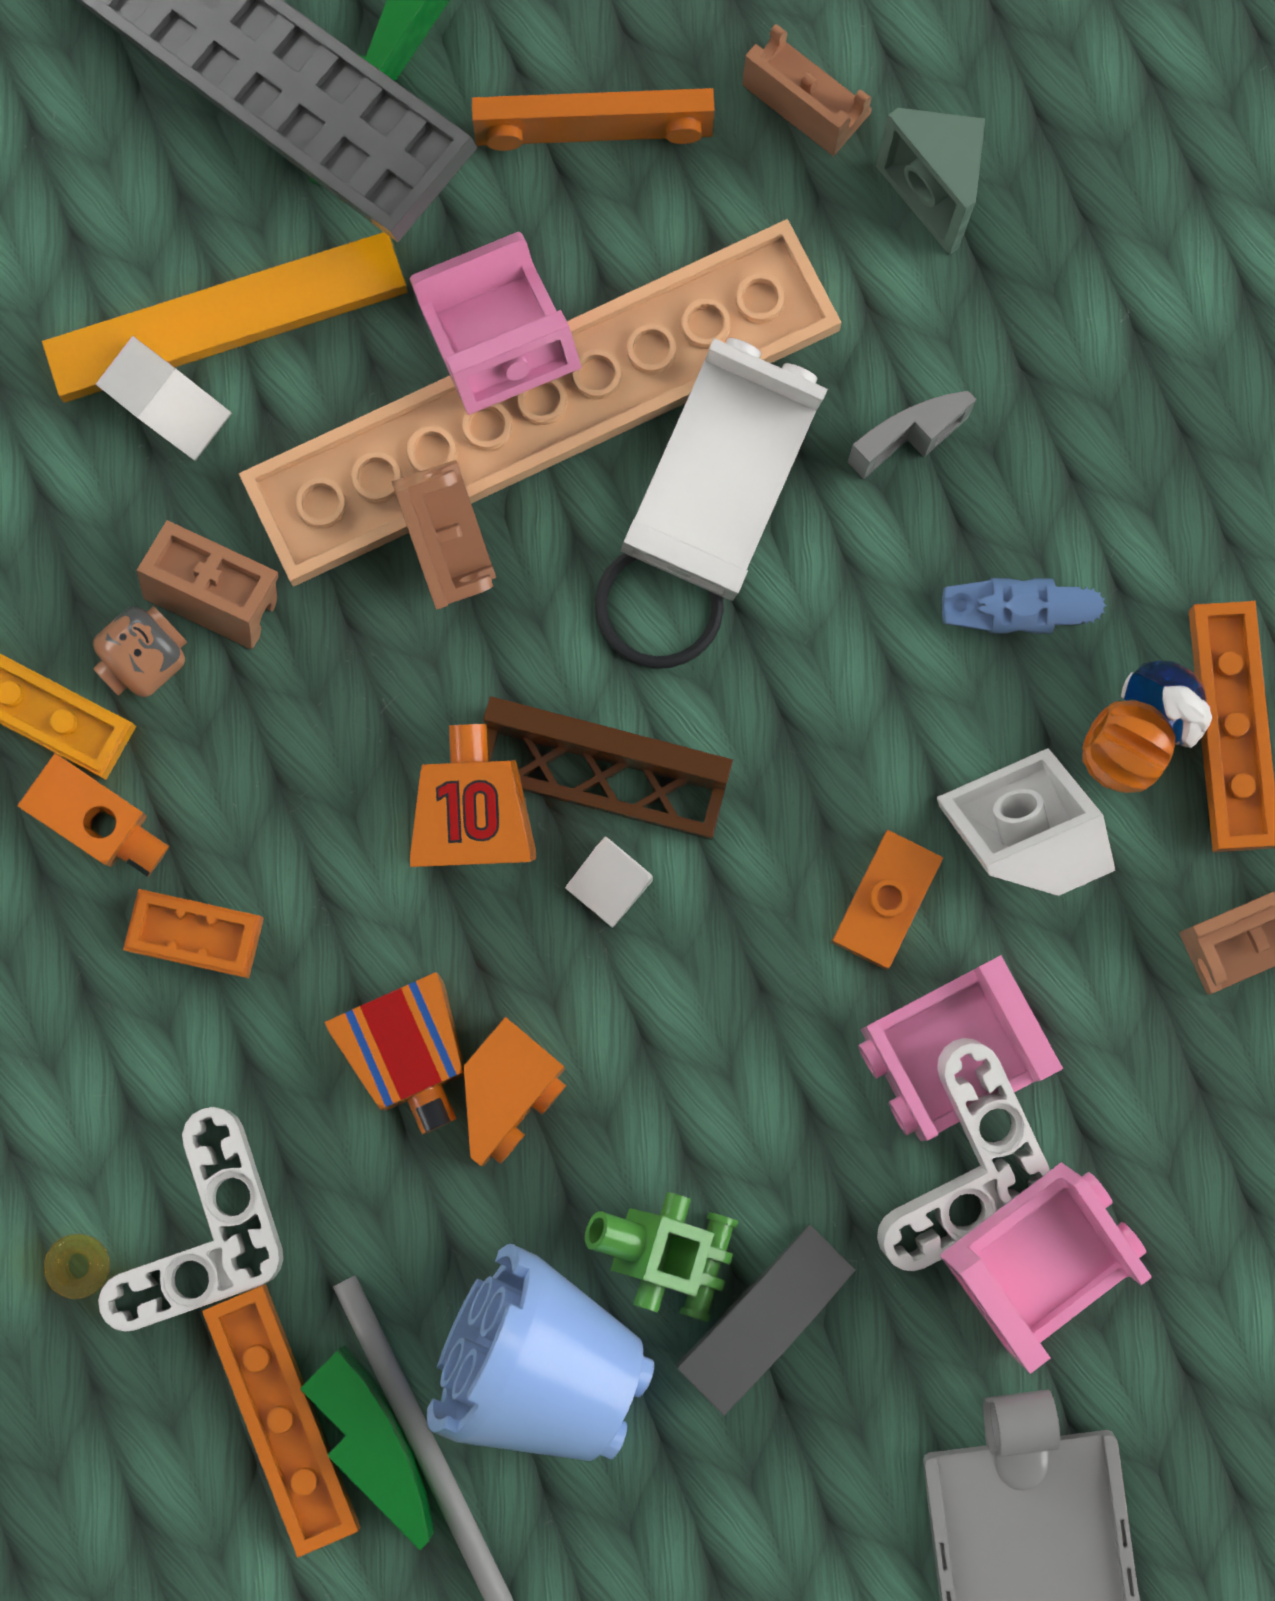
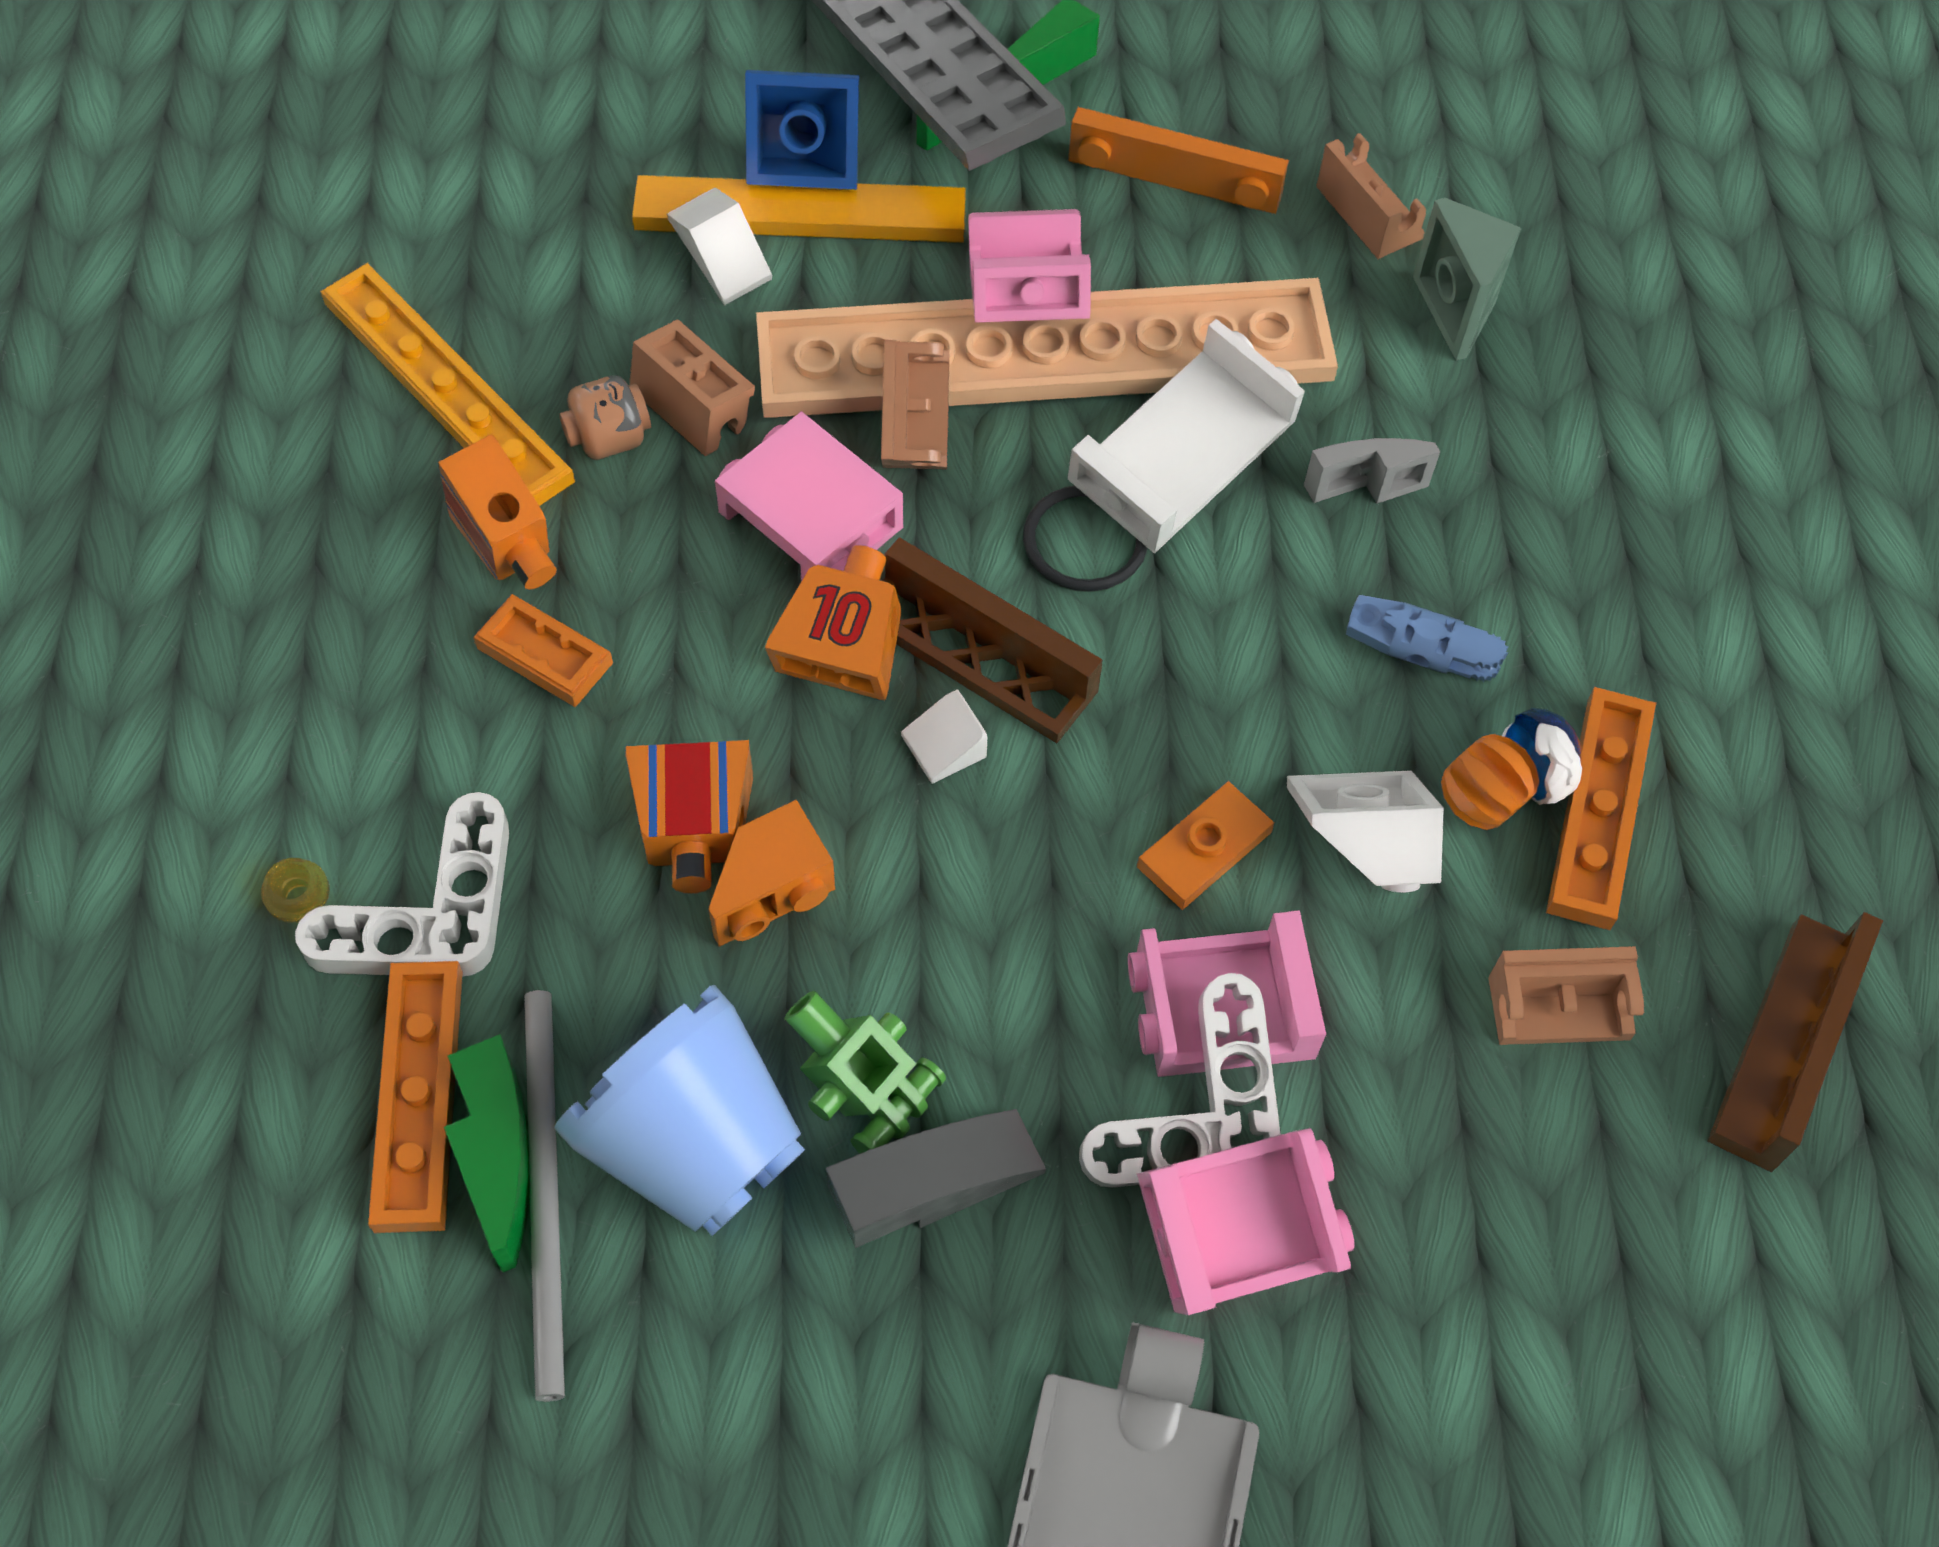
camera: 20 degrees right, 20 degrees down
none -> bright pink panel [715,411,903,581]
none -> blue slope [745,70,859,190]

